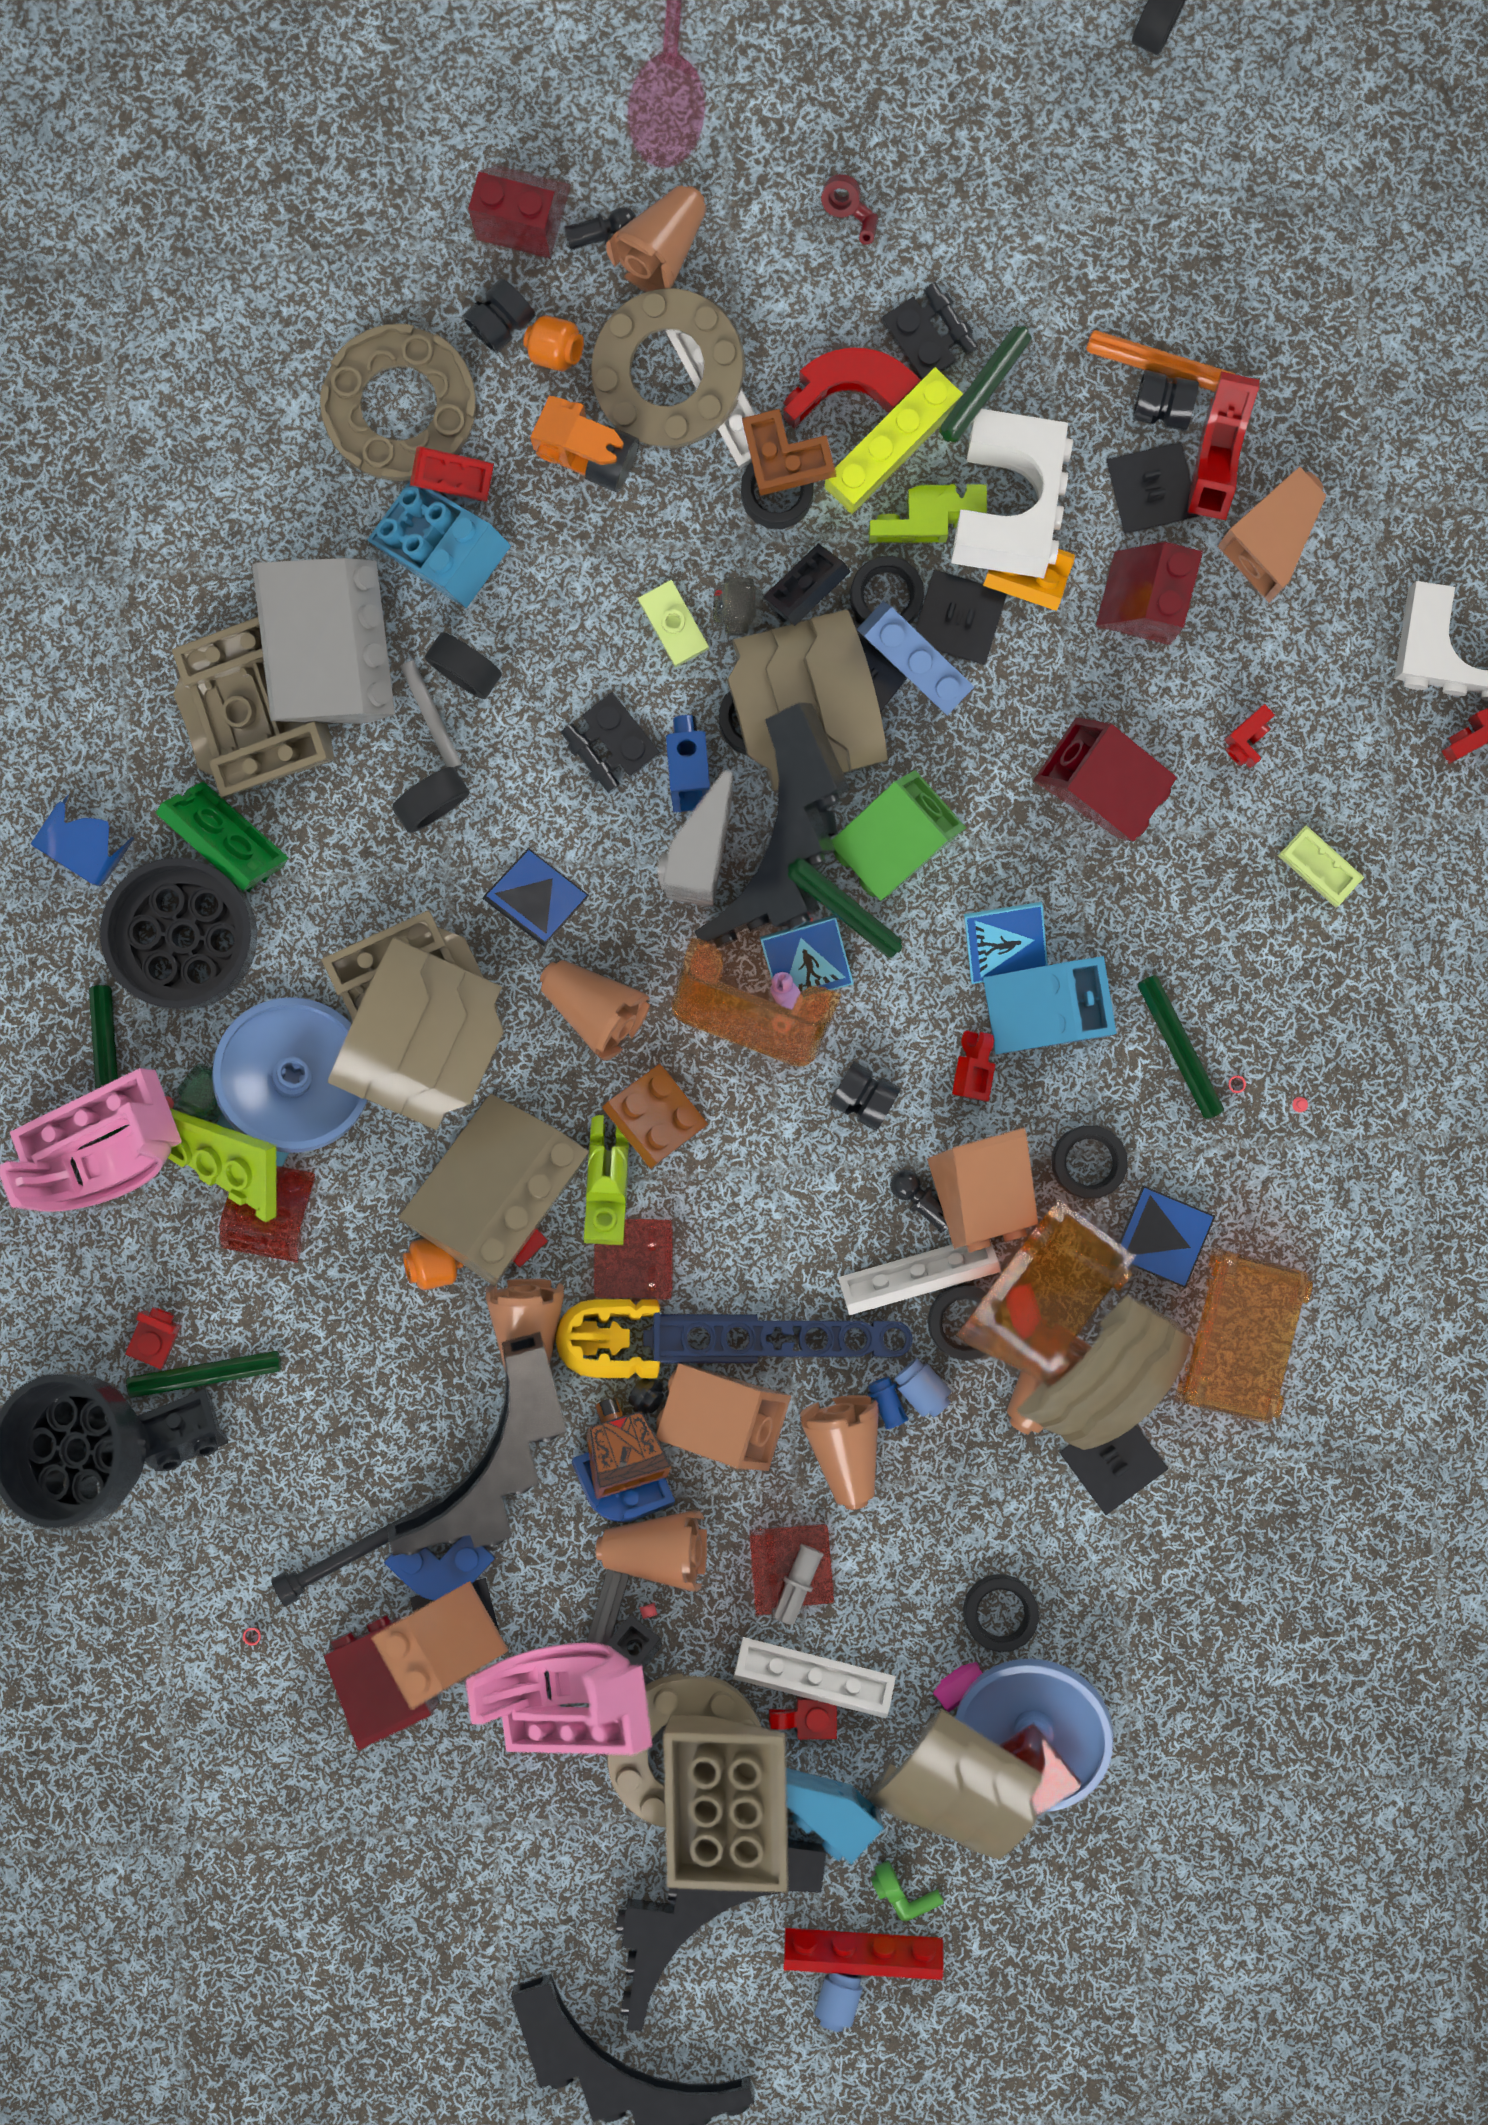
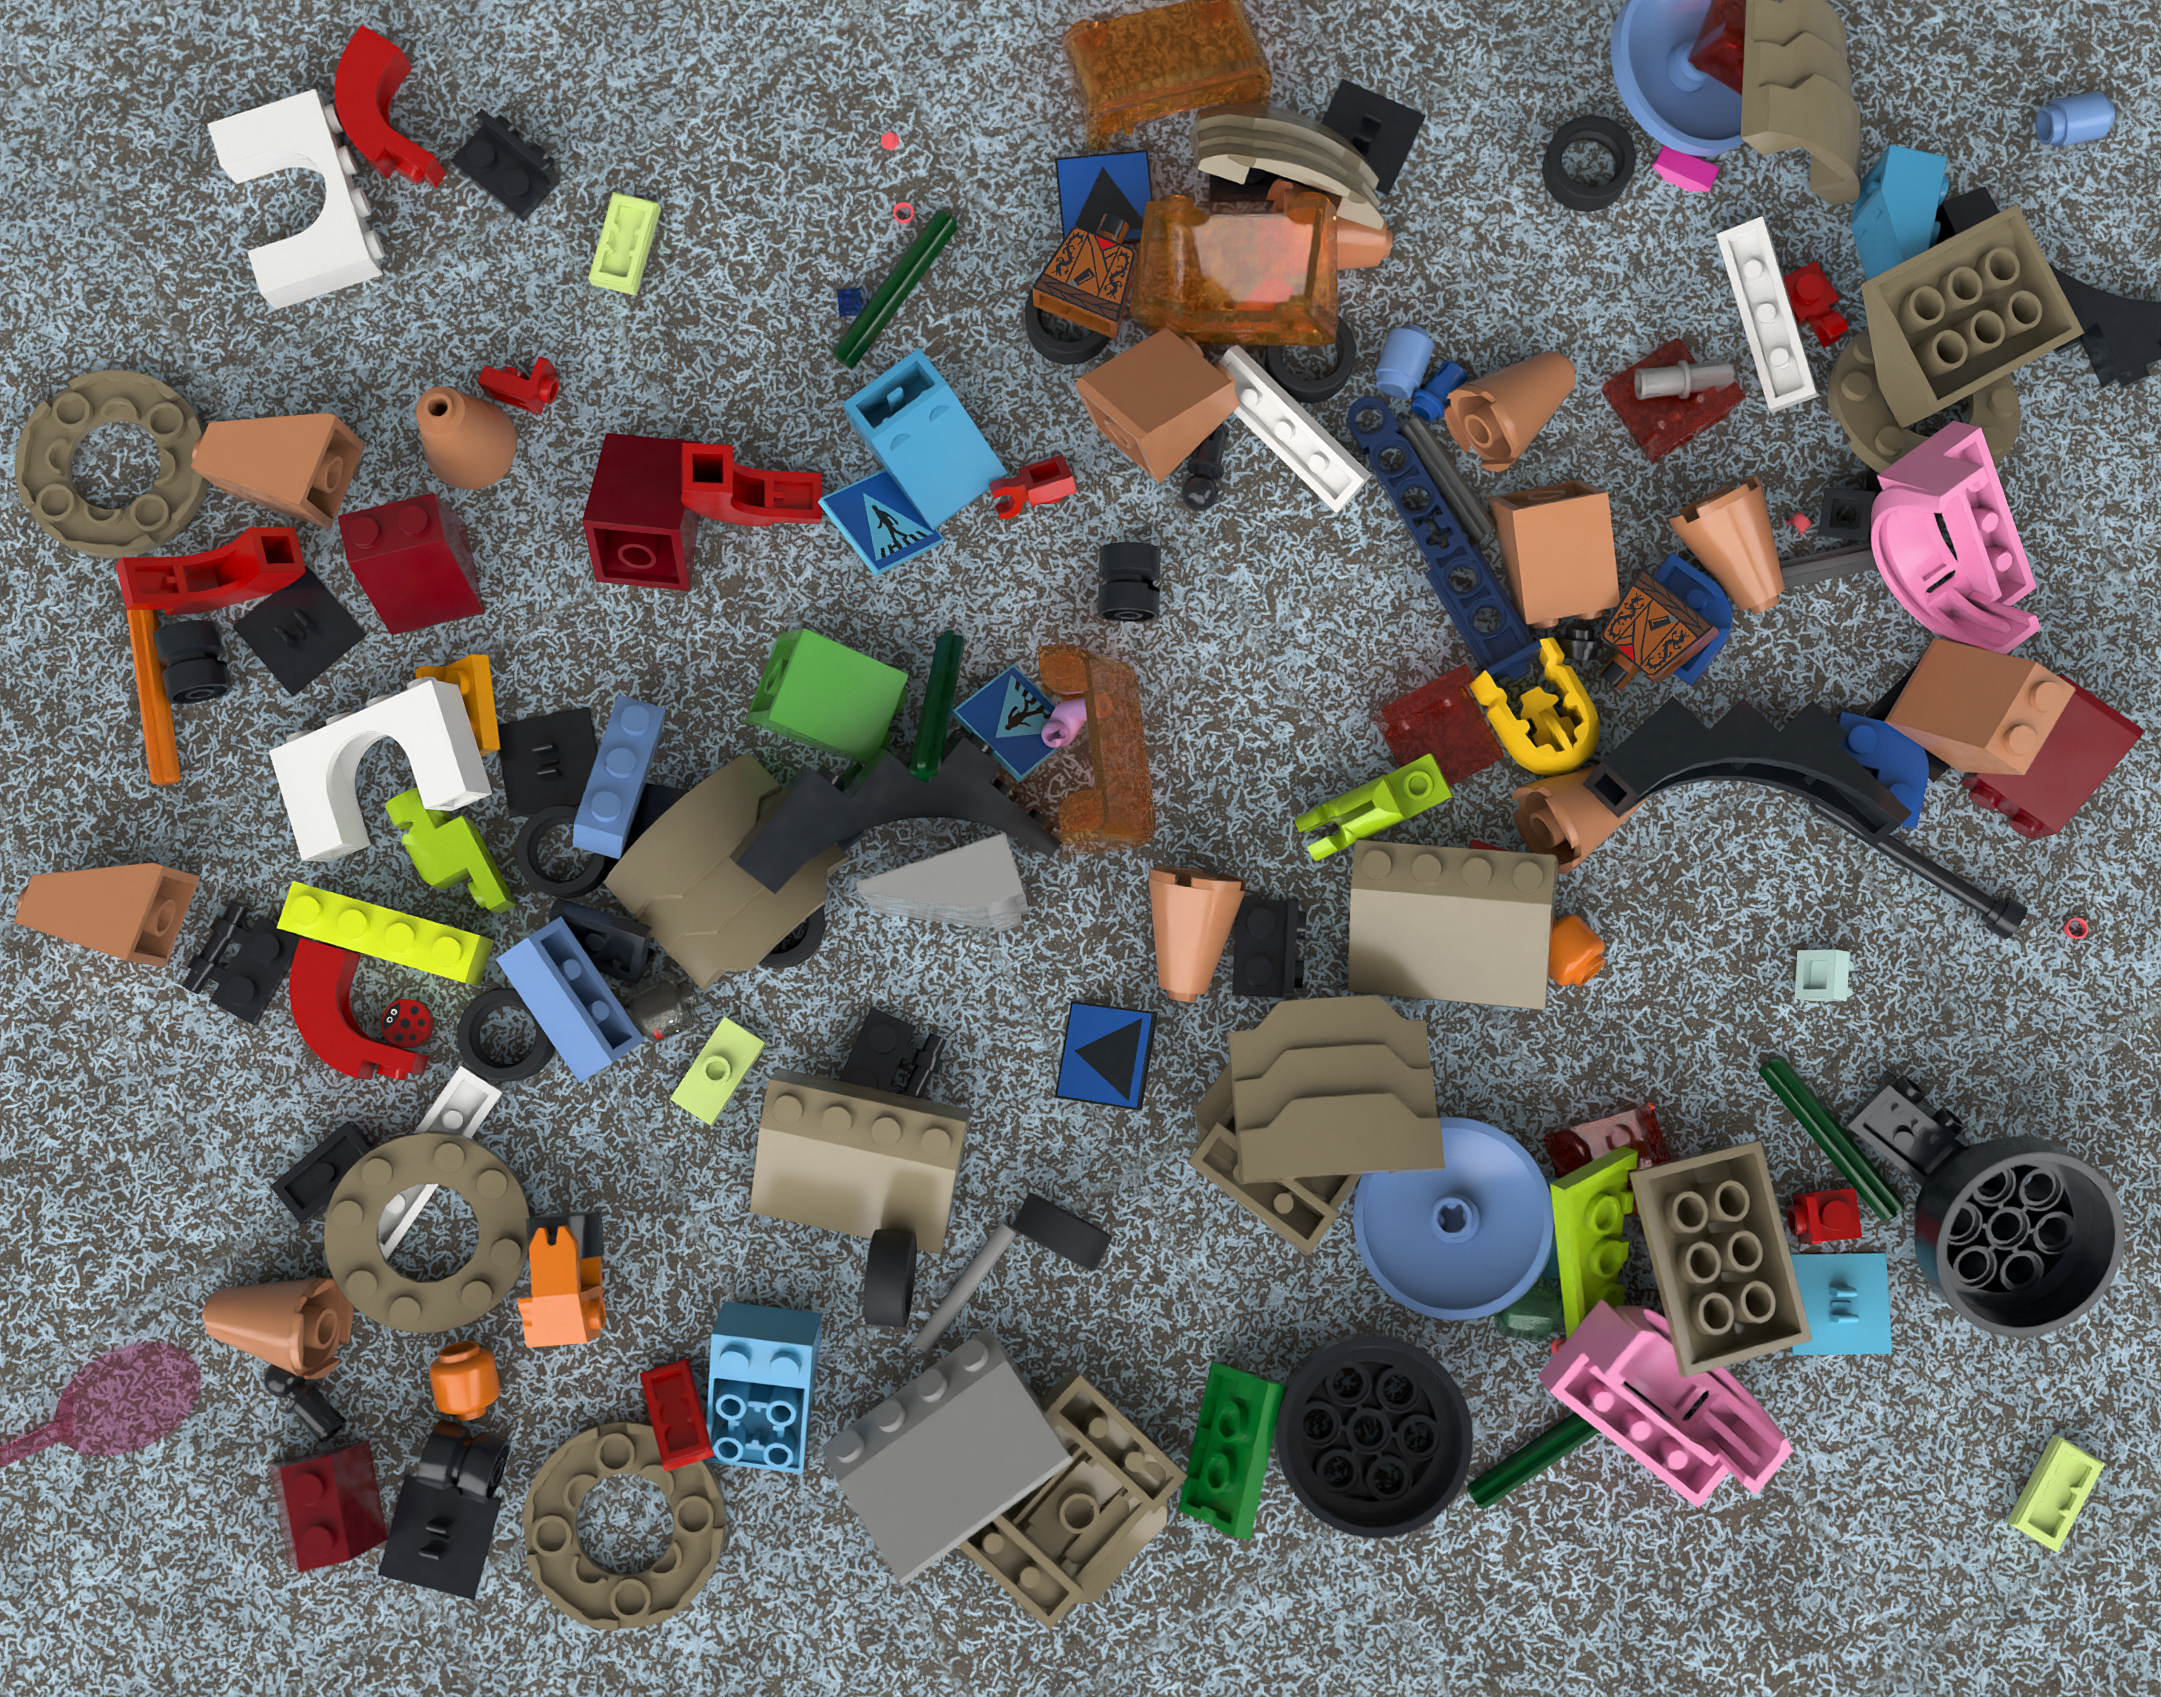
camera: 120 degrees left, 5 degrees down
blue piece [31,795,134,887] -> none
dark orange plate [602,1064,708,1169] -> none
blue torso [666,715,710,813] -> none
dark orange plate [742,409,836,496] -> none
red plate [783,1928,944,1980] -> none
dark red plate [821,174,878,245] -> none
bright green plate [870,1860,944,1922] -> none
dark green axle [939,326,1032,443] -> none
none -> nougat slope [14,862,200,968]
none -> dark tan plate [15,370,210,559]
none -> black plate [270,1121,375,1224]
none -> black piece [378,1475,502,1600]
none -> red tile [381,999,434,1048]
none -> nougat cone [416,386,518,490]
none -> black bracket [450,108,560,223]
none -> medium blue brick [496,917,644,1083]
none -> red arch [681,443,822,527]
none -> dark tan slope [750,1068,972,1255]
none -> clear blue piece [837,288,863,317]
none -> torso [1032,214,1136,340]
none -> black bracket [1231,898,1307,999]
none -> dark grey axle [1400,416,1495,542]
none -> dark tan slope [1629,1141,1813,1377]
none -> medium azure piece [1790,1253,1892,1355]
none -> light aqua tile [1794,949,1854,1001]

